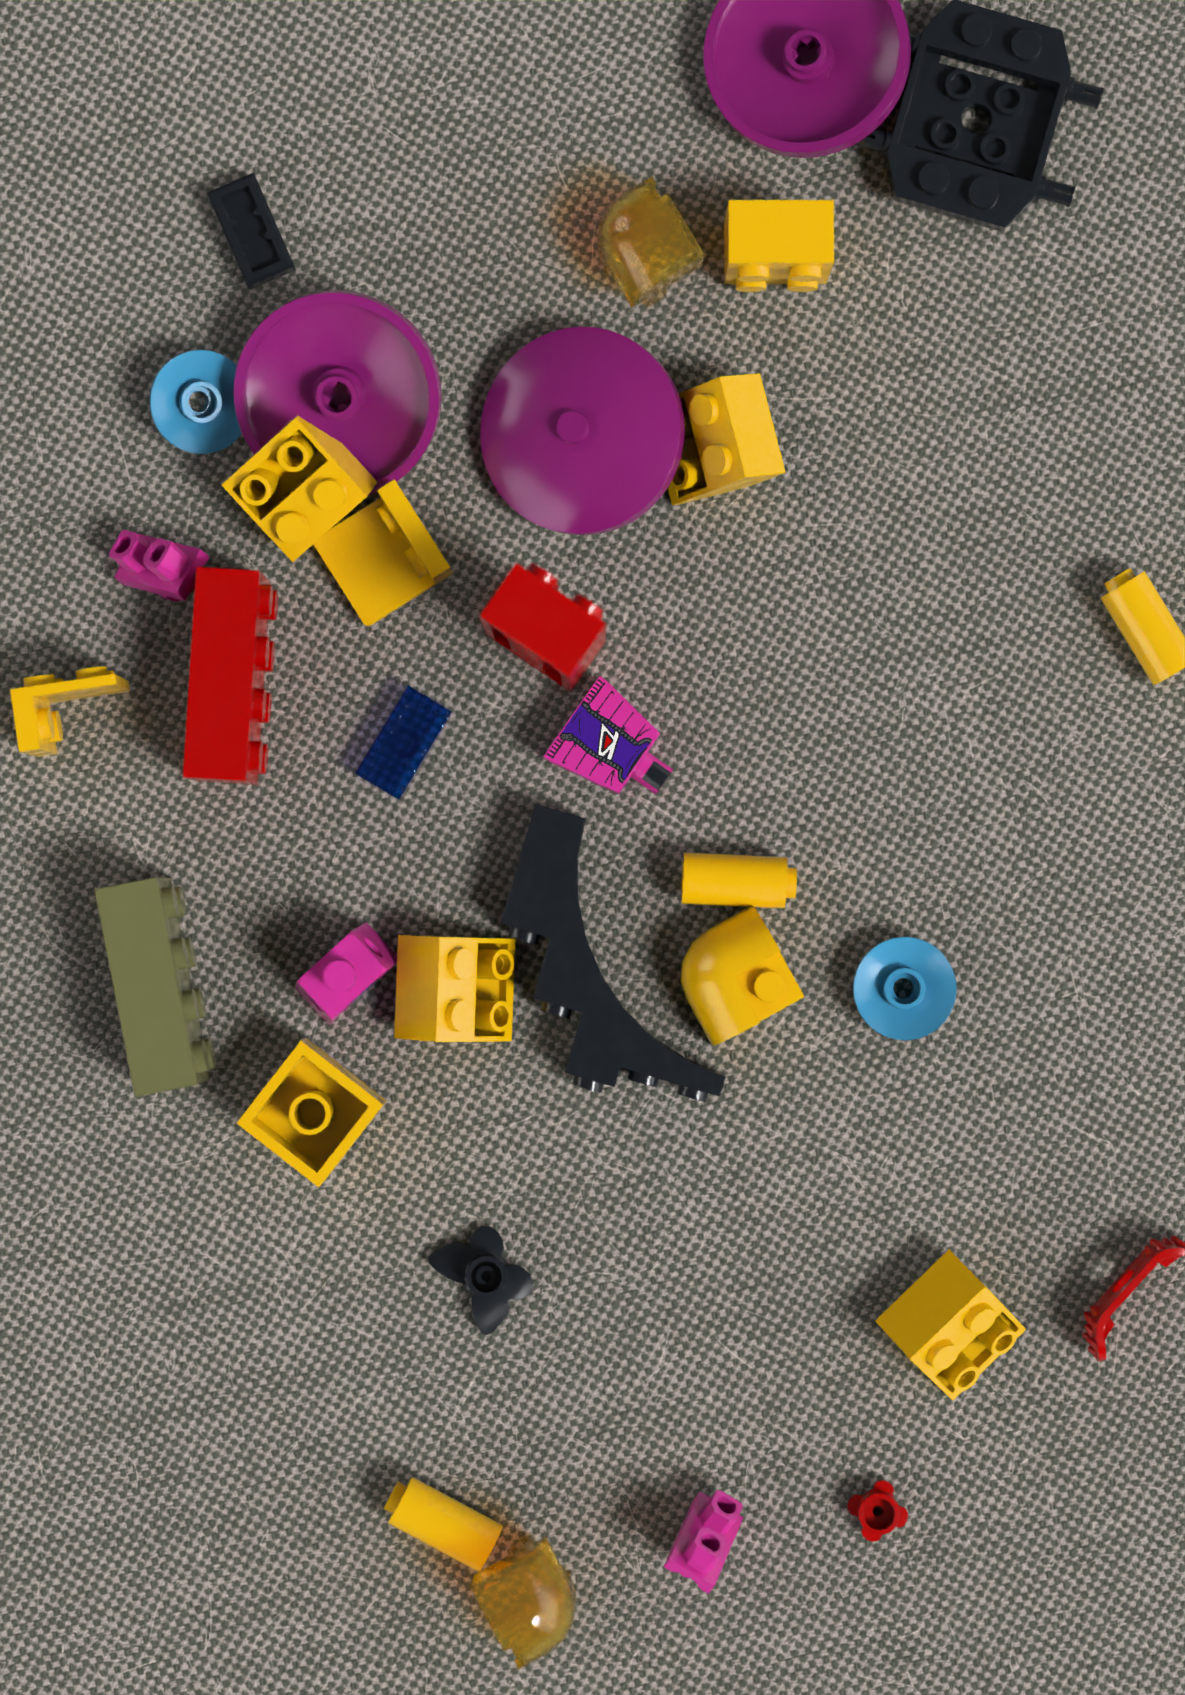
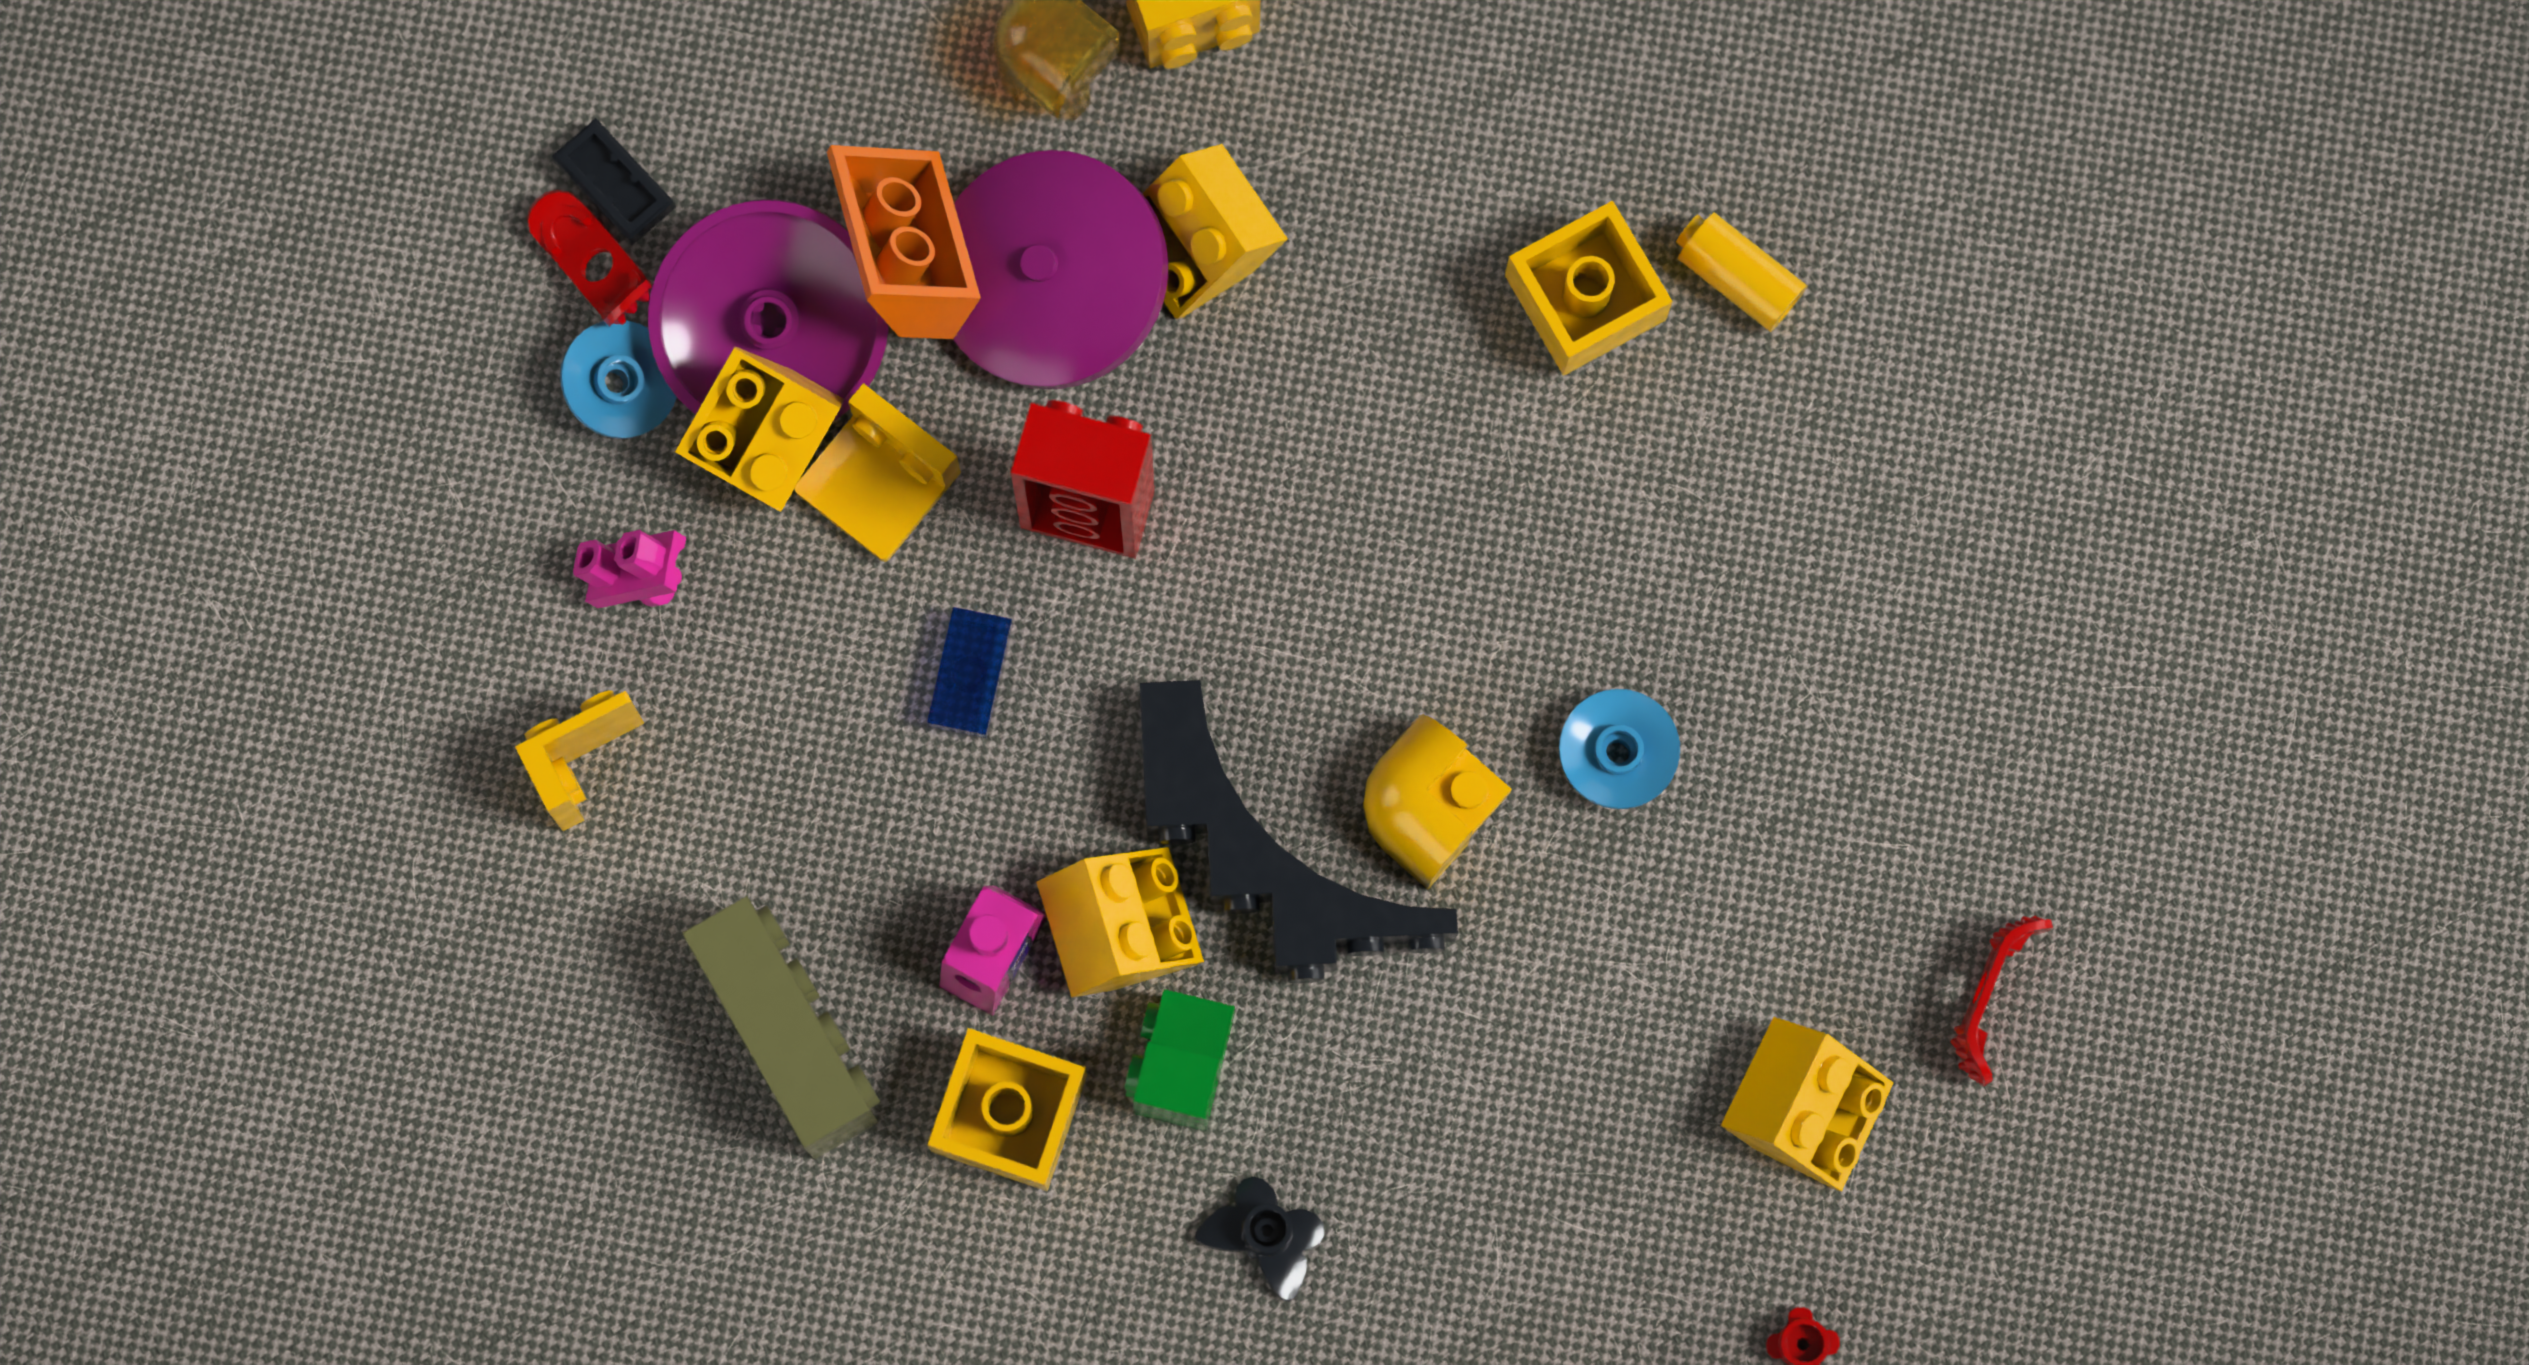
camera: 20 degrees left, 10 degrees down
red brick [183,567,278,785] -> none
torso [543,676,673,795] -> none
yellow brick [681,852,797,908] -> none
none -> red piece [527,190,653,327]
none -> orange slope [827,145,981,339]
none -> green brick [1124,989,1235,1132]
none -> yellow brick [1505,200,1673,376]

